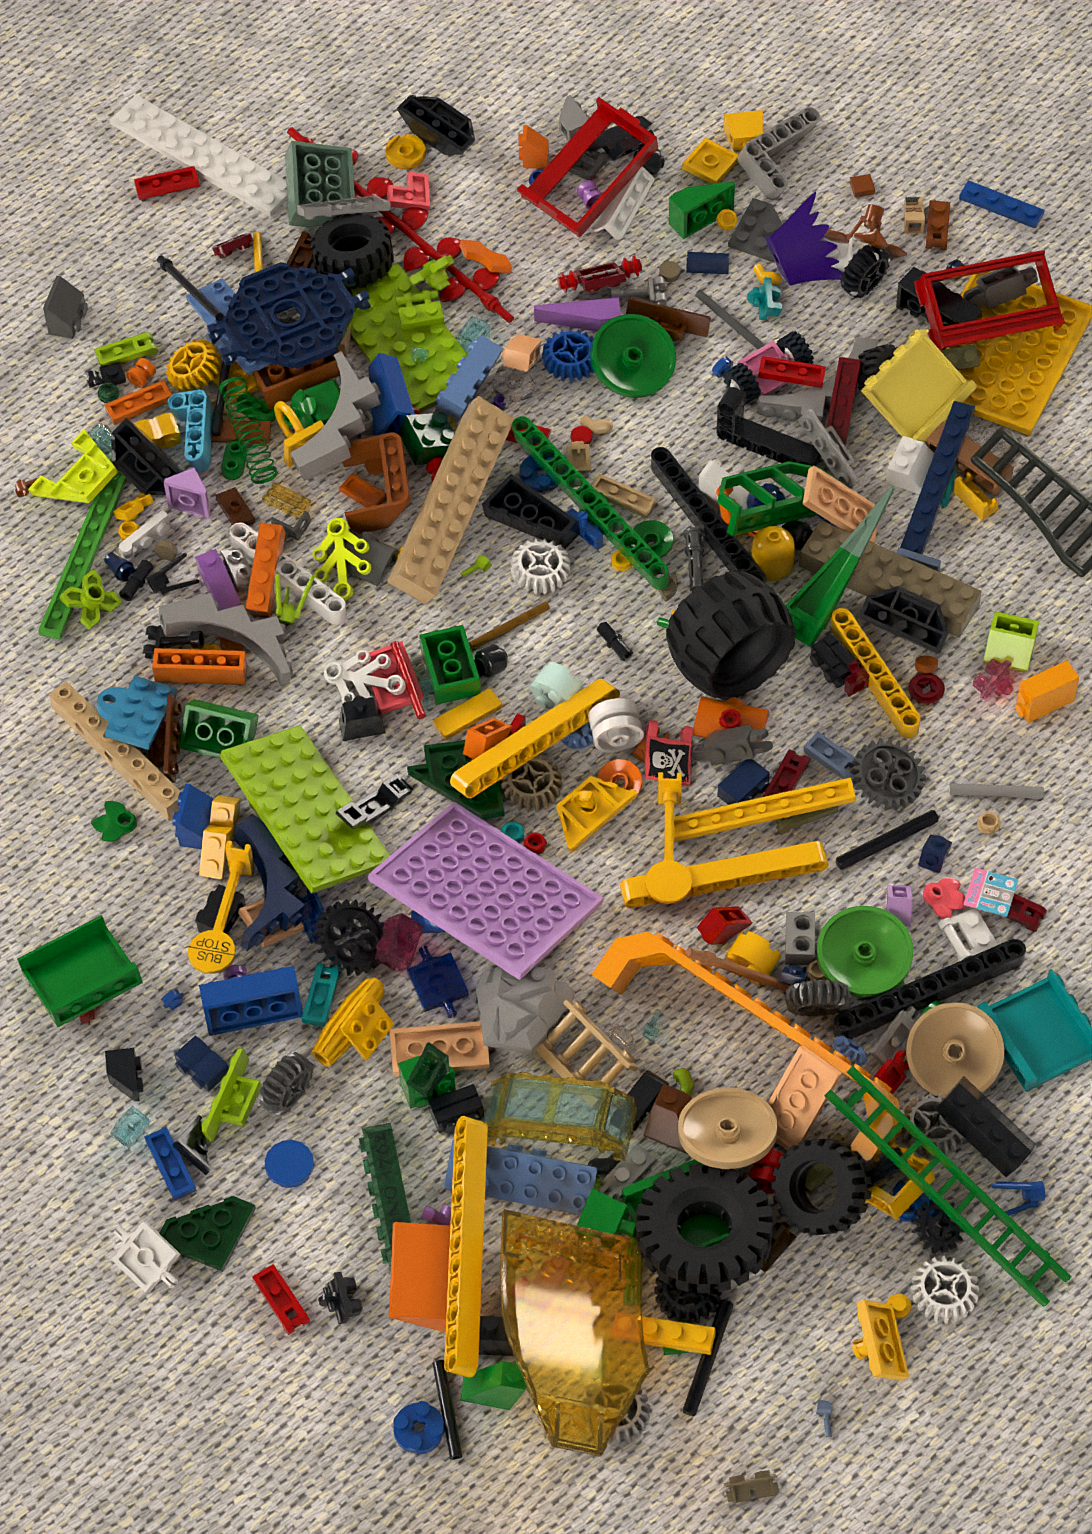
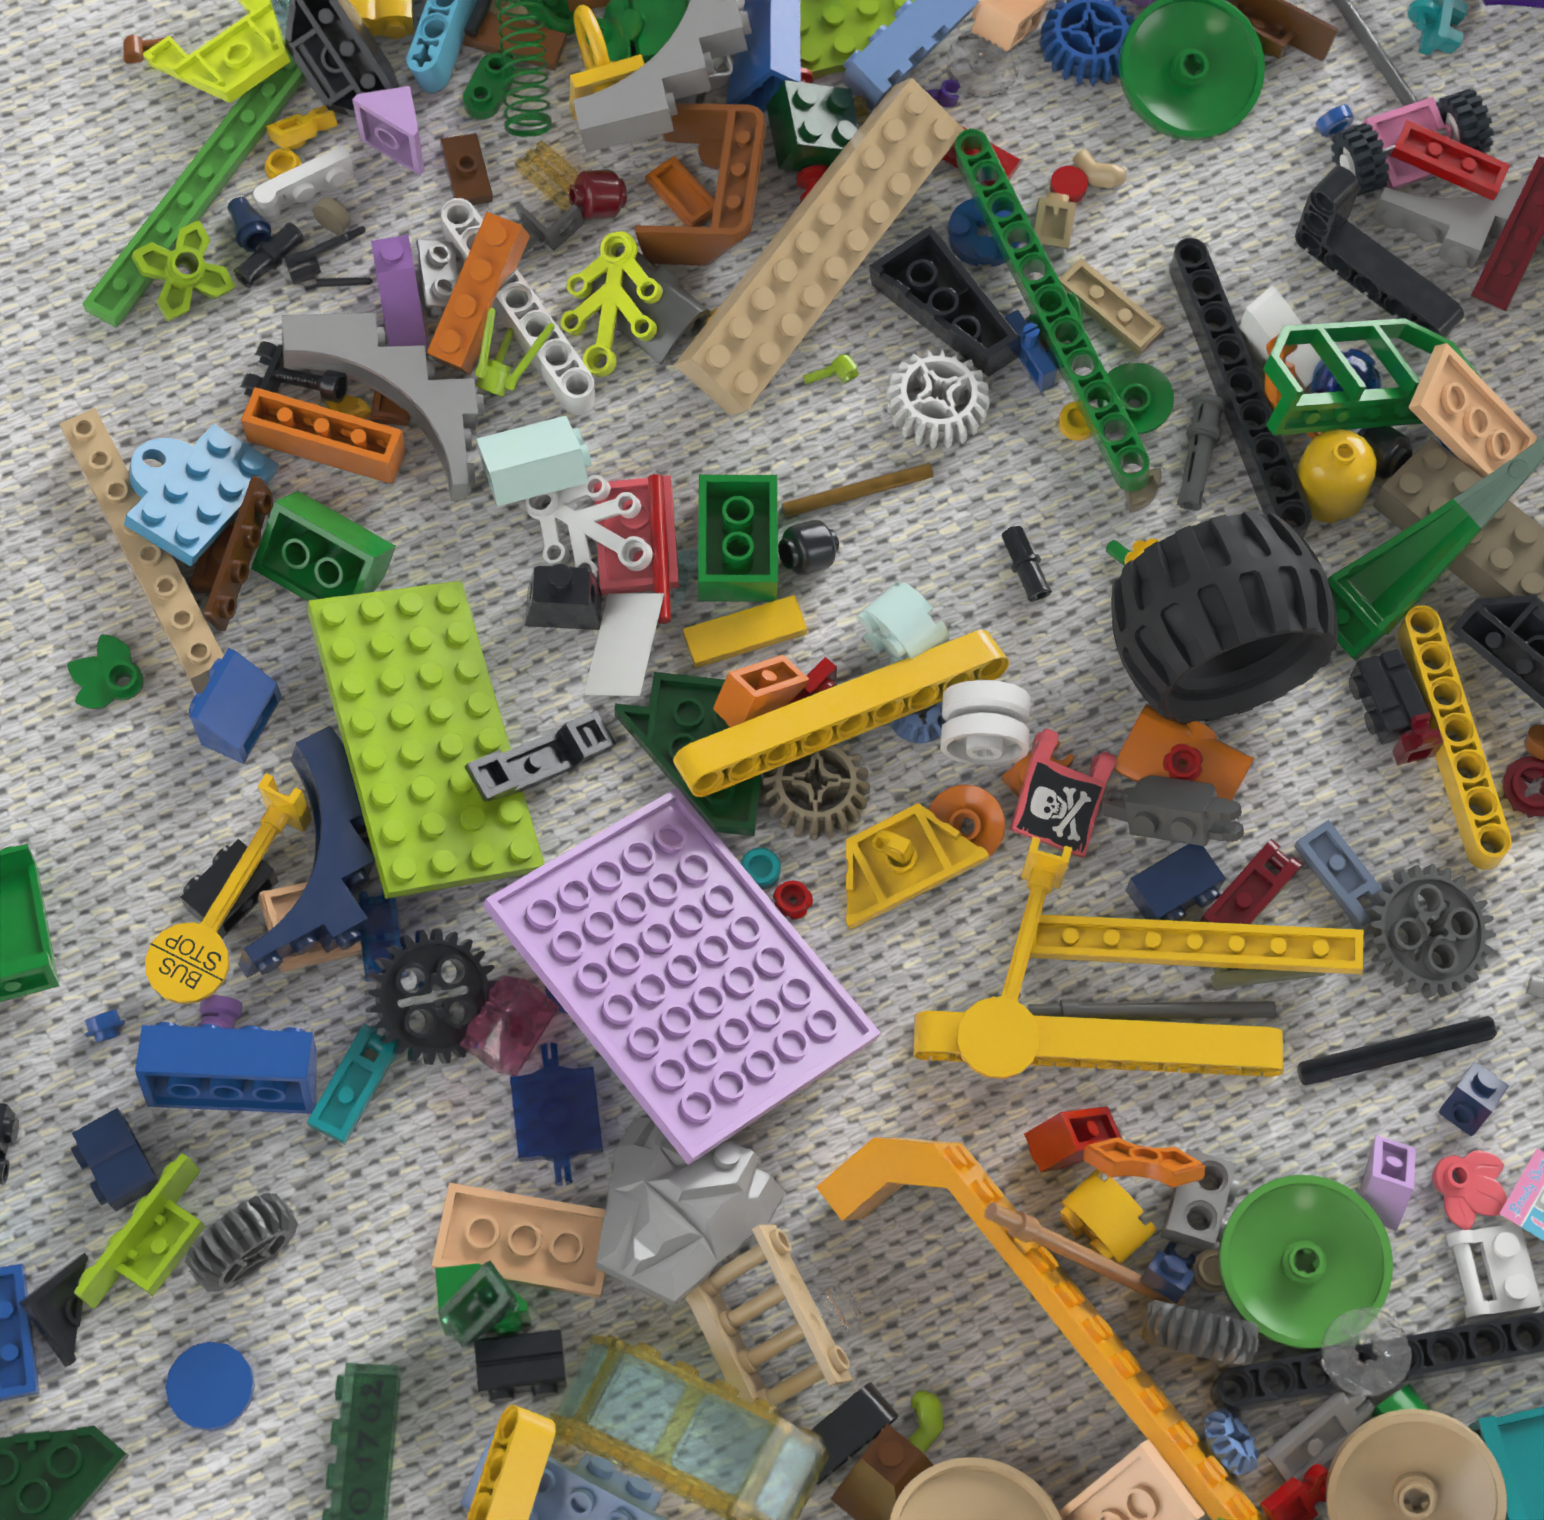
camera: 10 degrees right, 10 degrees up
yellow arch [199,795,241,879] -> none
yellow plate [311,978,395,1067] -> none
clear light blue hand [643,1009,661,1042] -> none
light grey bracket [798,409,859,489] -> none
none -> light aqua brick [476,416,592,507]
none -> dark red head [569,169,627,220]
none -> white sticker [585,593,664,696]
none -> dark grey bar [1027,999,1276,1020]
none -> orange tile [1083,1137,1206,1187]
none -> clear plate [1321,1307,1412,1397]

